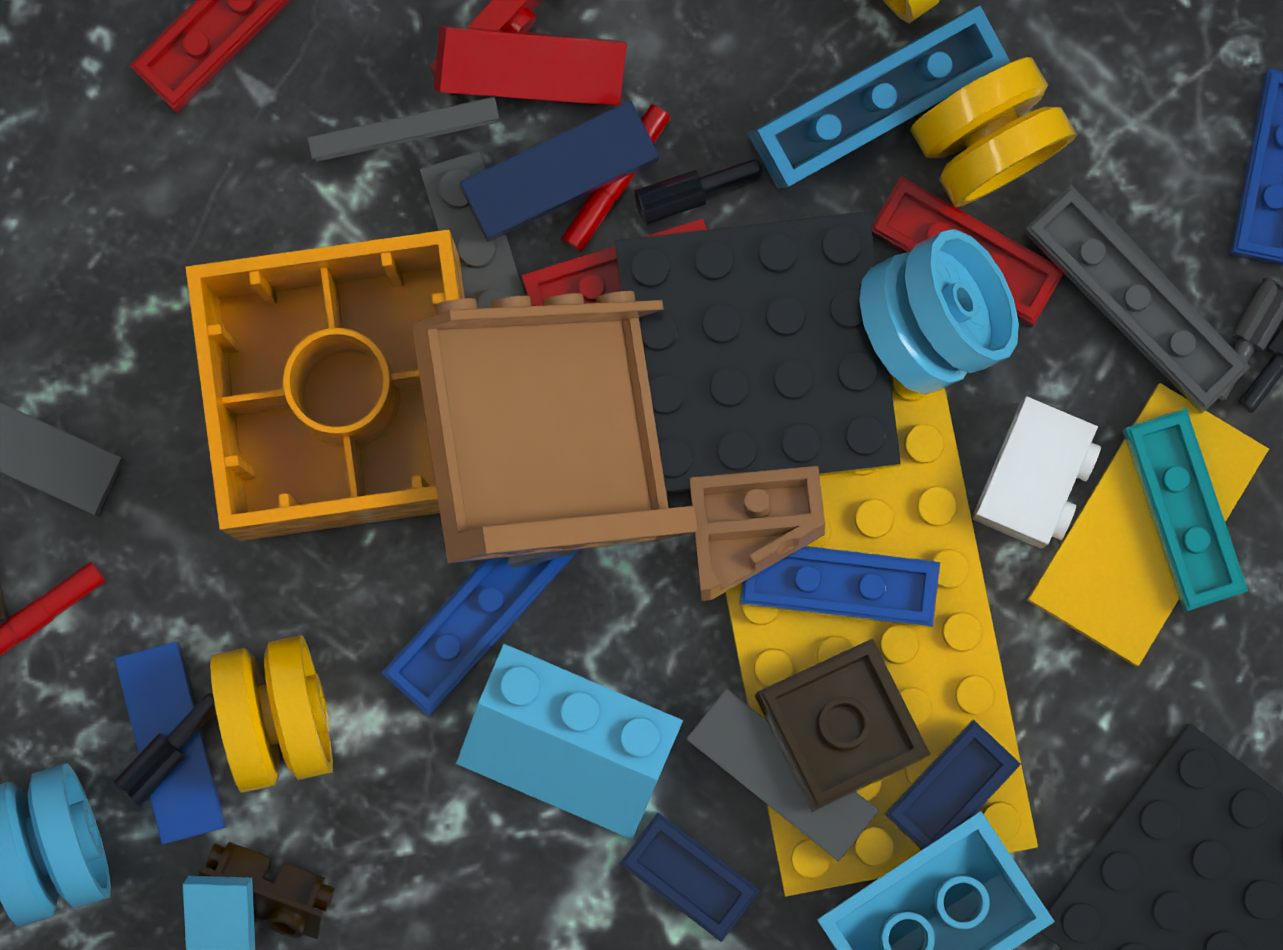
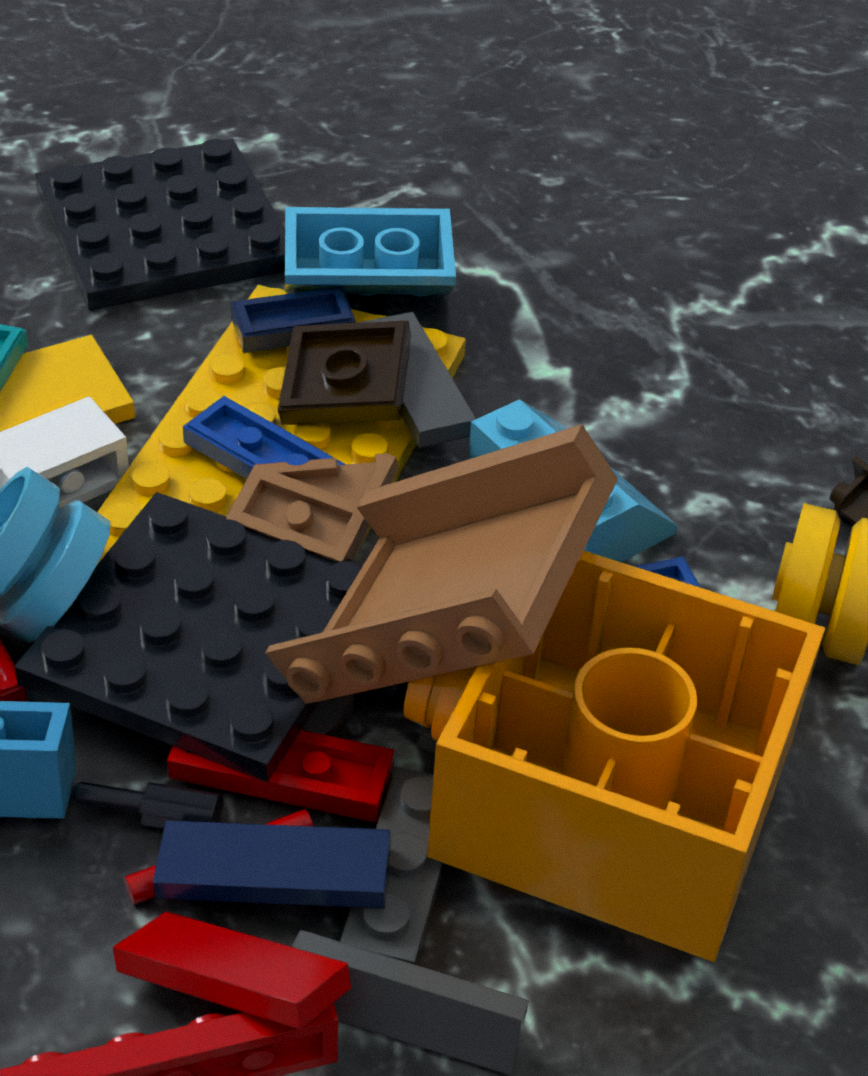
camera: 155 degrees left, 40 degrees down
dark blue tile [619,812,760,942] -> none

